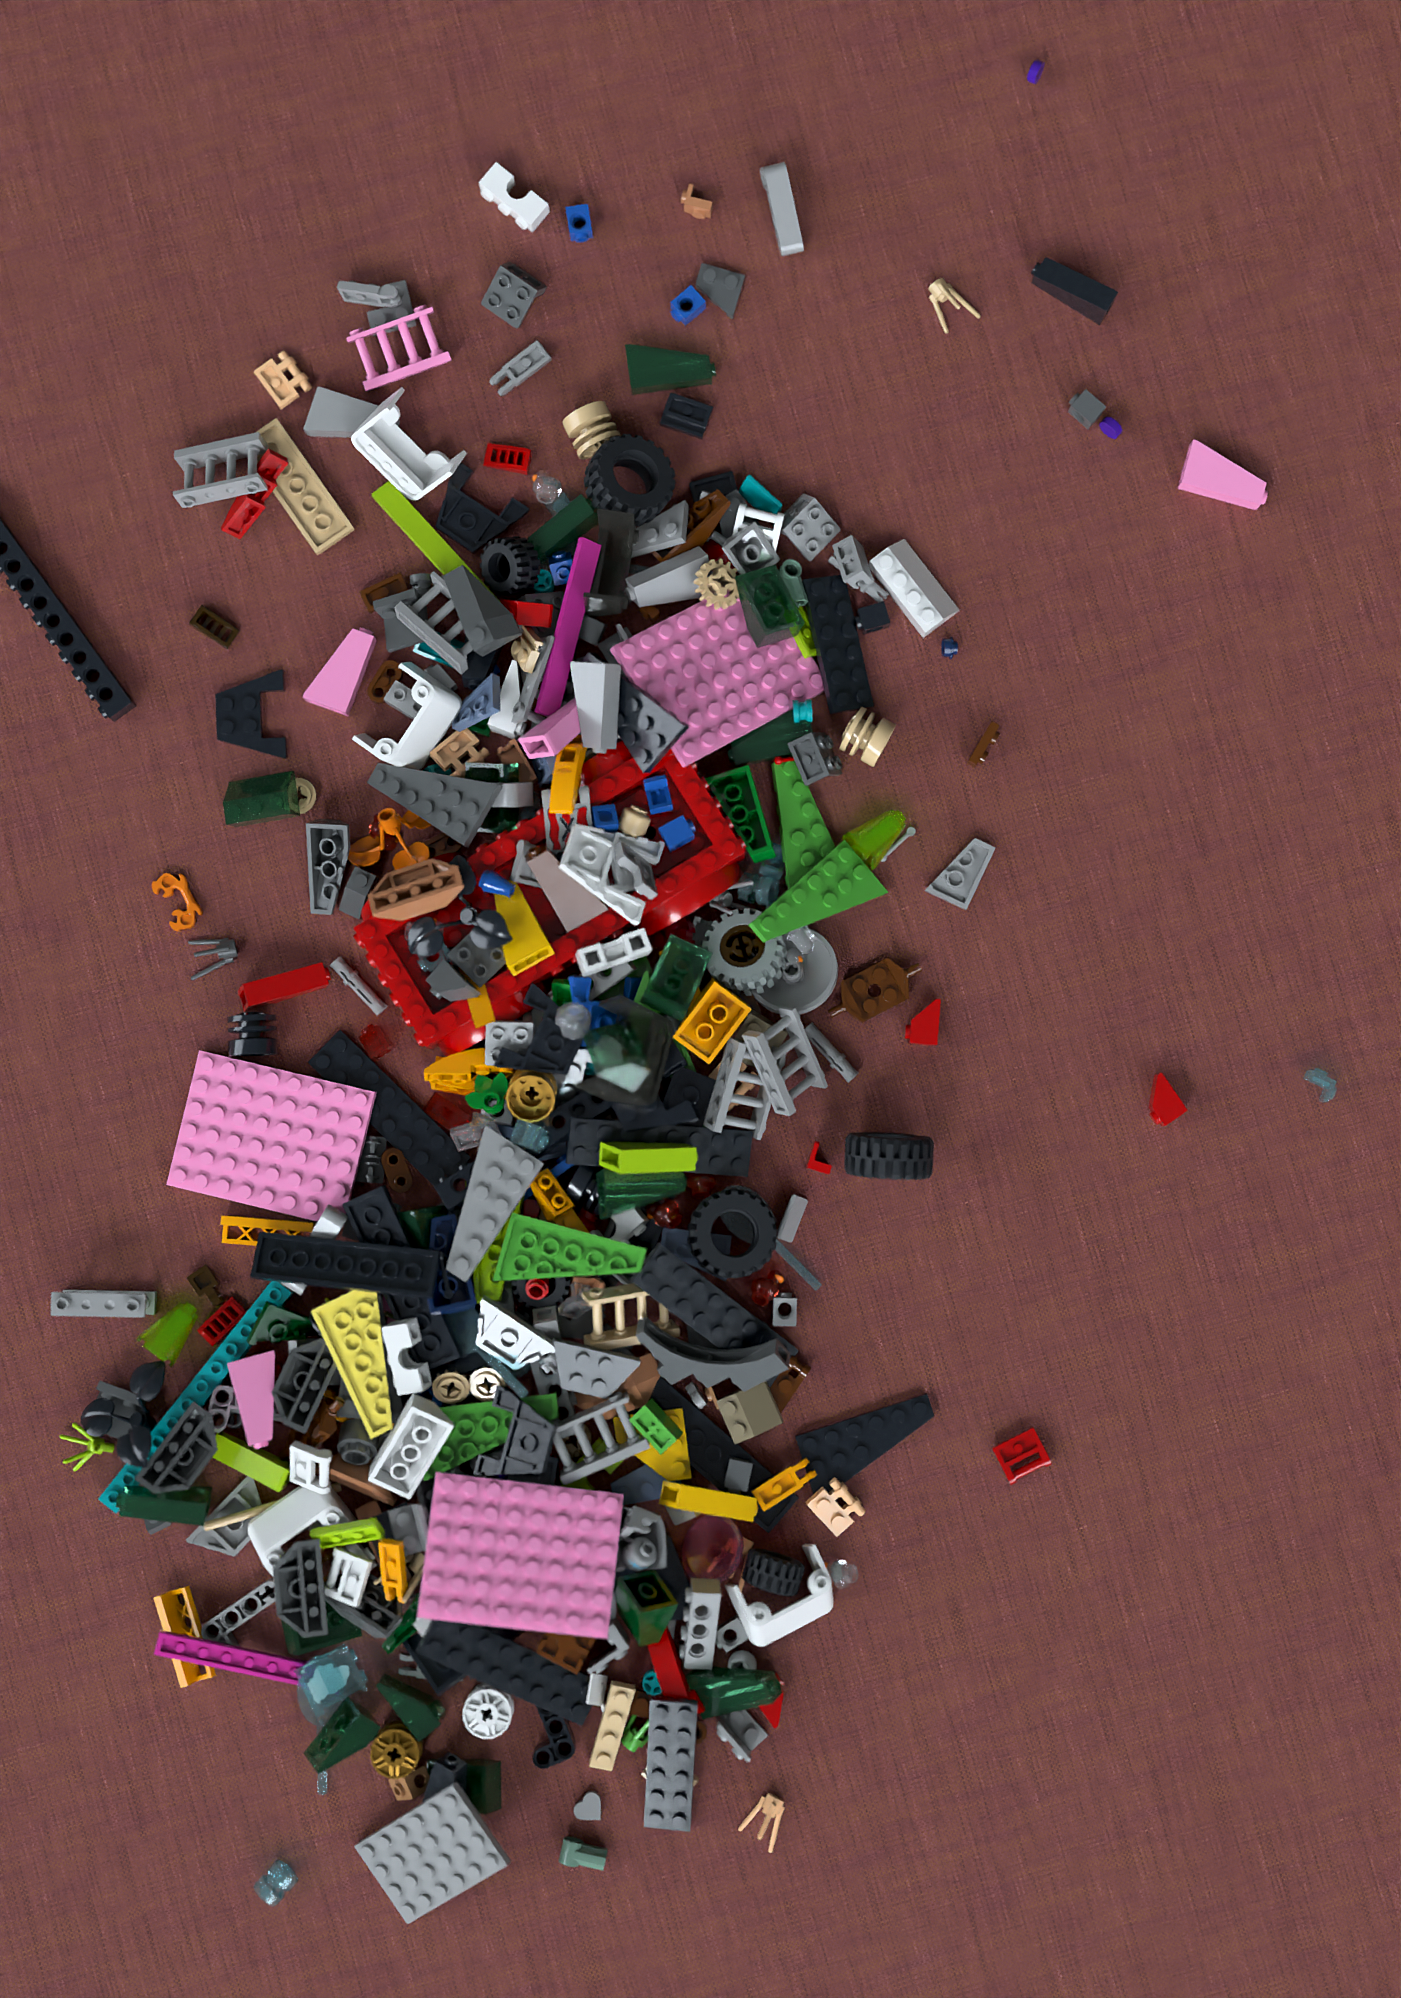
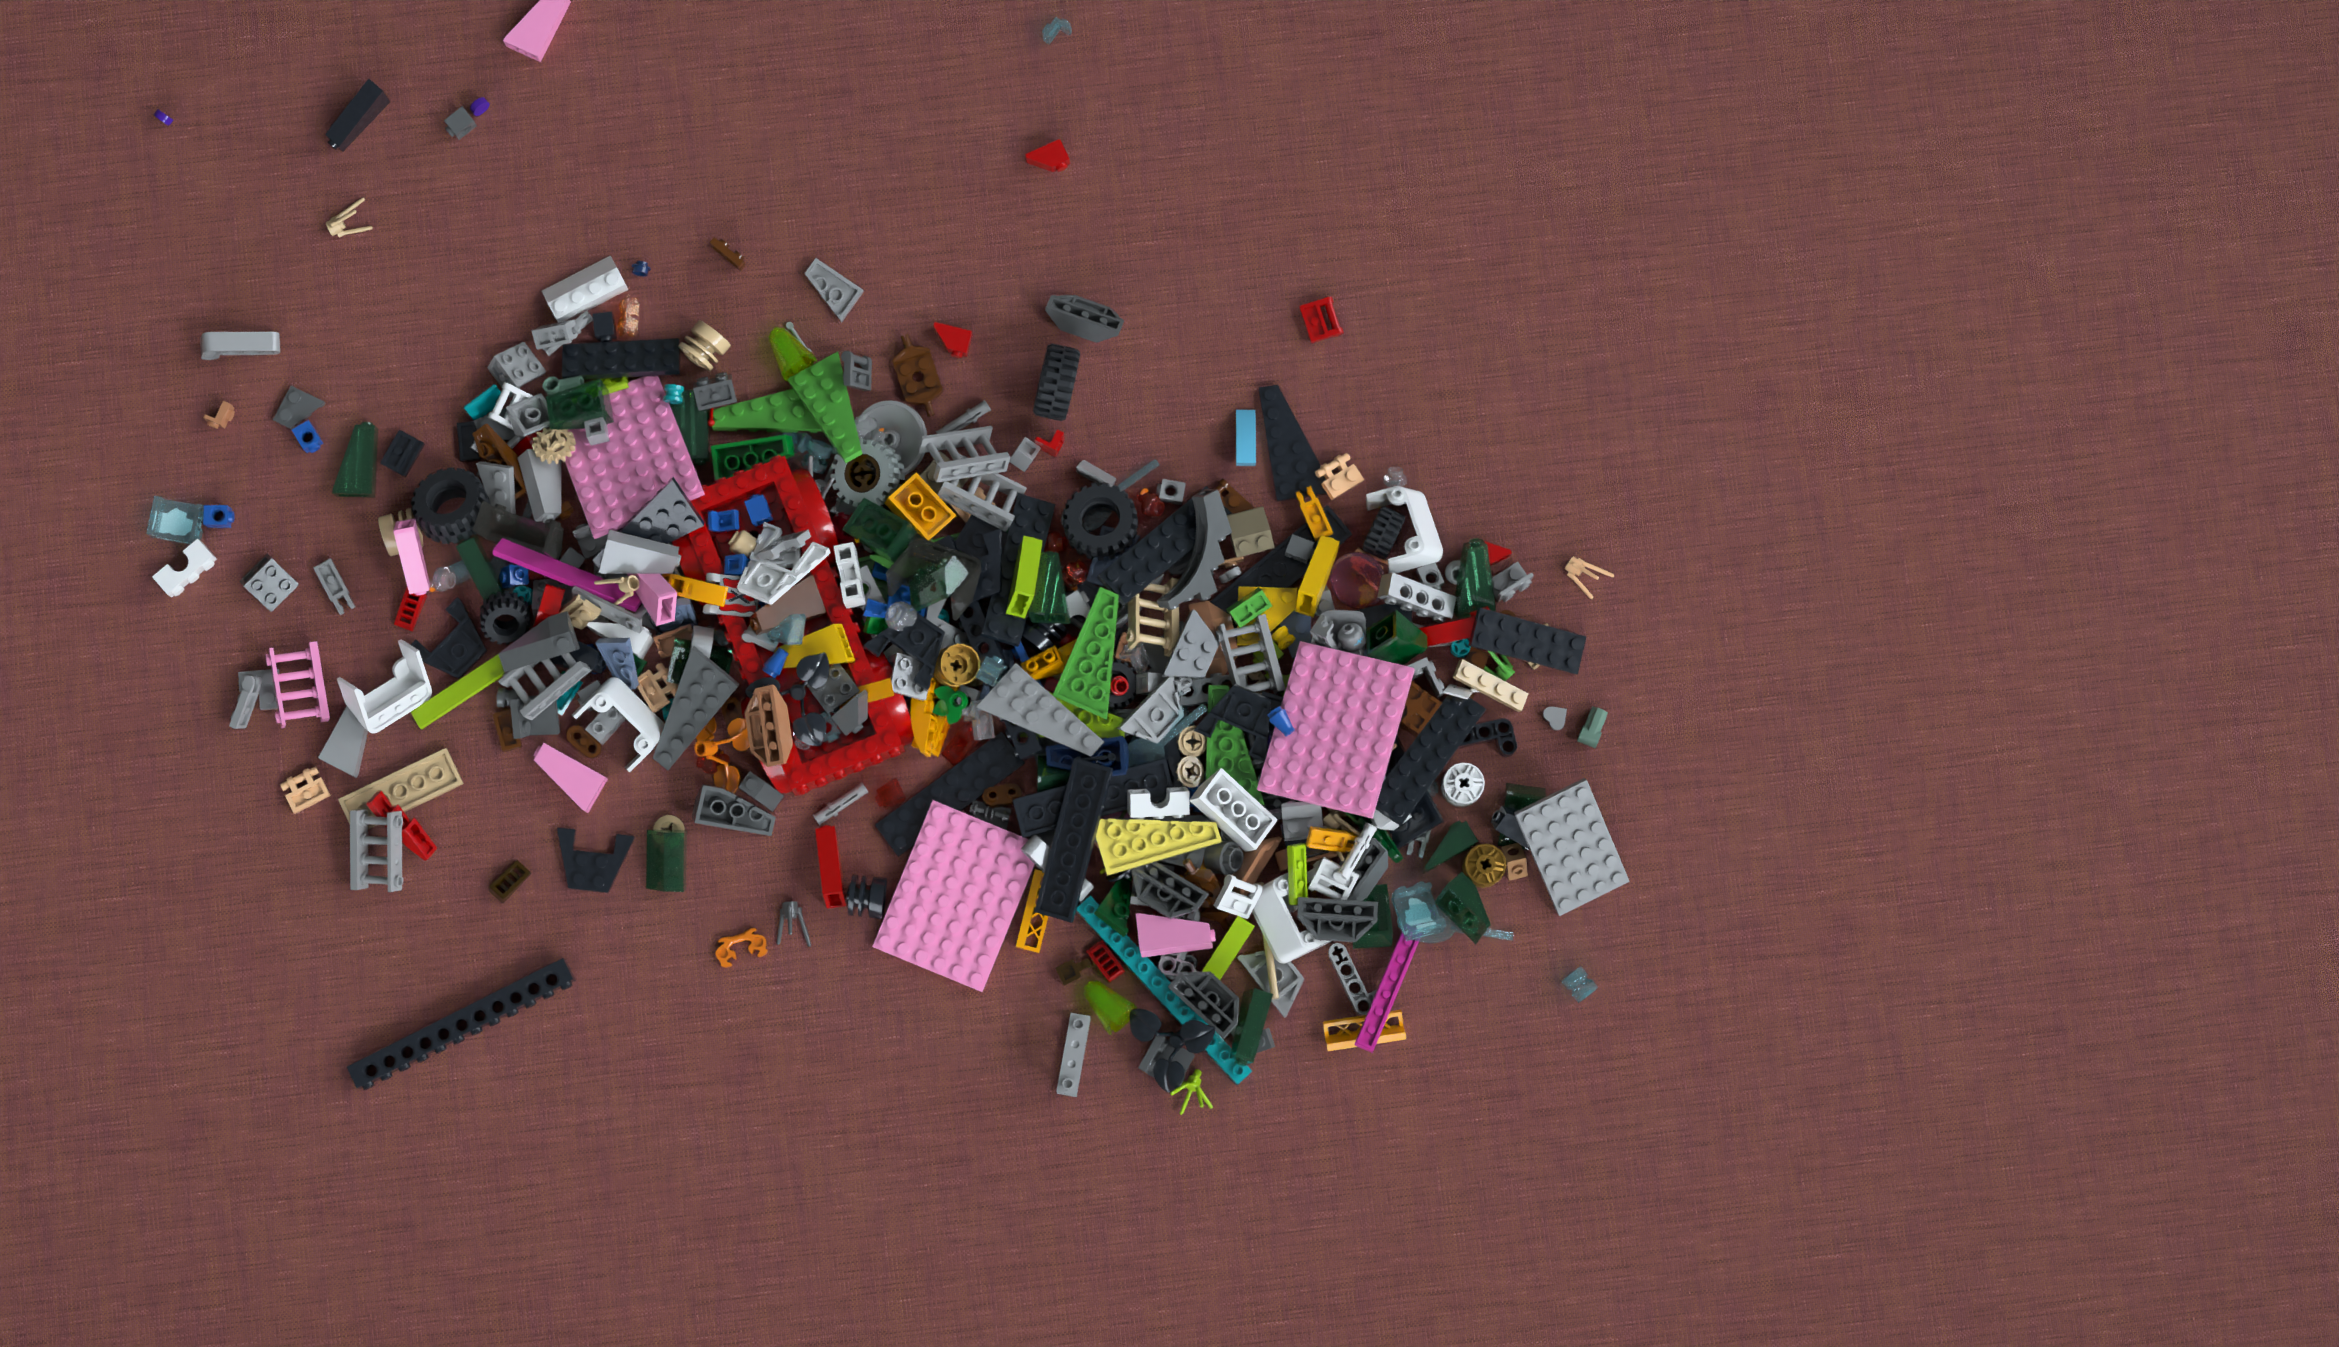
camera: 90 degrees left, 5 degrees down
none -> clear light blue panel [146,496,204,544]
none -> bright pink slope [393,518,430,595]
none -> light grey plate [584,417,610,446]
none -> tan plant [594,575,640,605]
none -> clear orange hinge [617,295,640,337]
none -> clear light blue slope [767,614,806,645]
none -> dark grey plate [841,351,872,391]
none -> light grey brick [1009,437,1041,472]
none -> dark grey wedge [1045,295,1124,343]
none -> medium azure slope [1236,410,1256,466]
none -> blue cone [1268,706,1295,737]
none -> yellow wheel [1271,626,1296,650]
none -> white pin [1337,823,1377,880]

